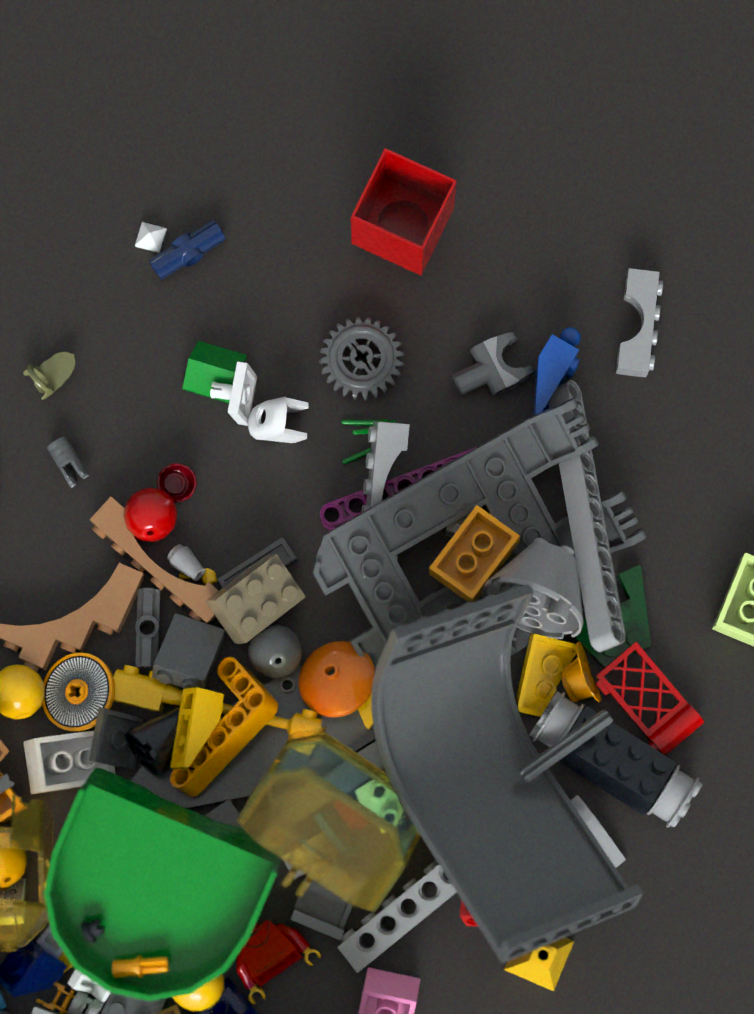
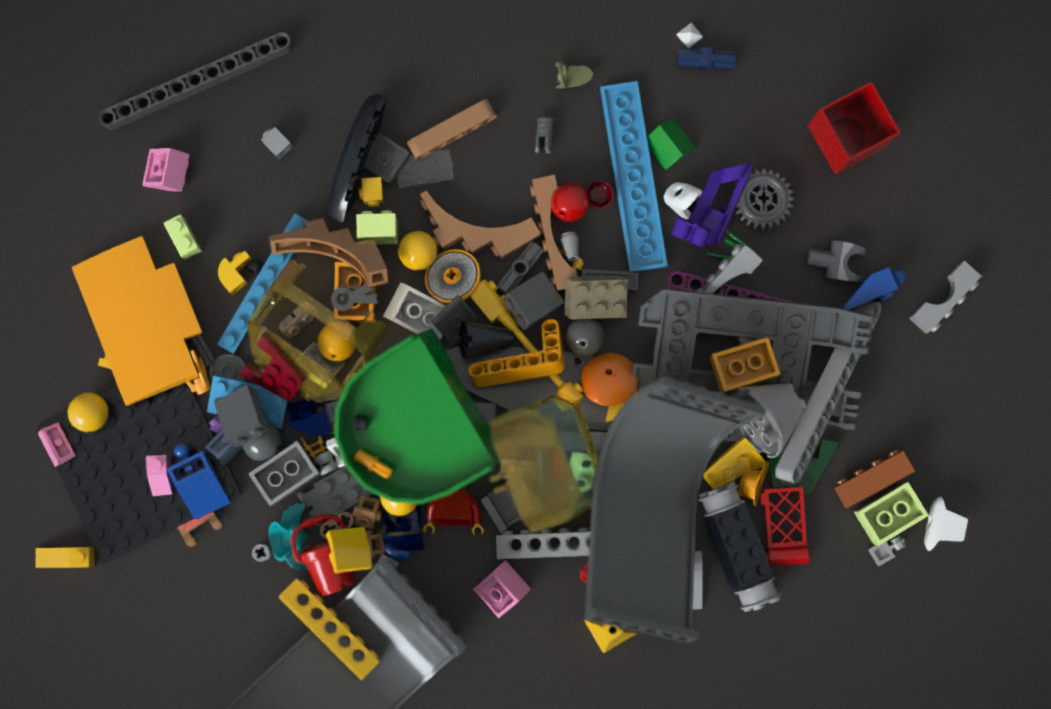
camera: 35 degrees right, 5 degrees up
yellow slope [170,687,224,769] -> none
white tile [210,362,258,426] -> none
dark grey axle [519,710,613,782] -> none
none -> dark azure plate [600,81,668,272]
none -> dark purple panel [670,162,753,248]
none -> dark orange wedge [834,448,915,509]

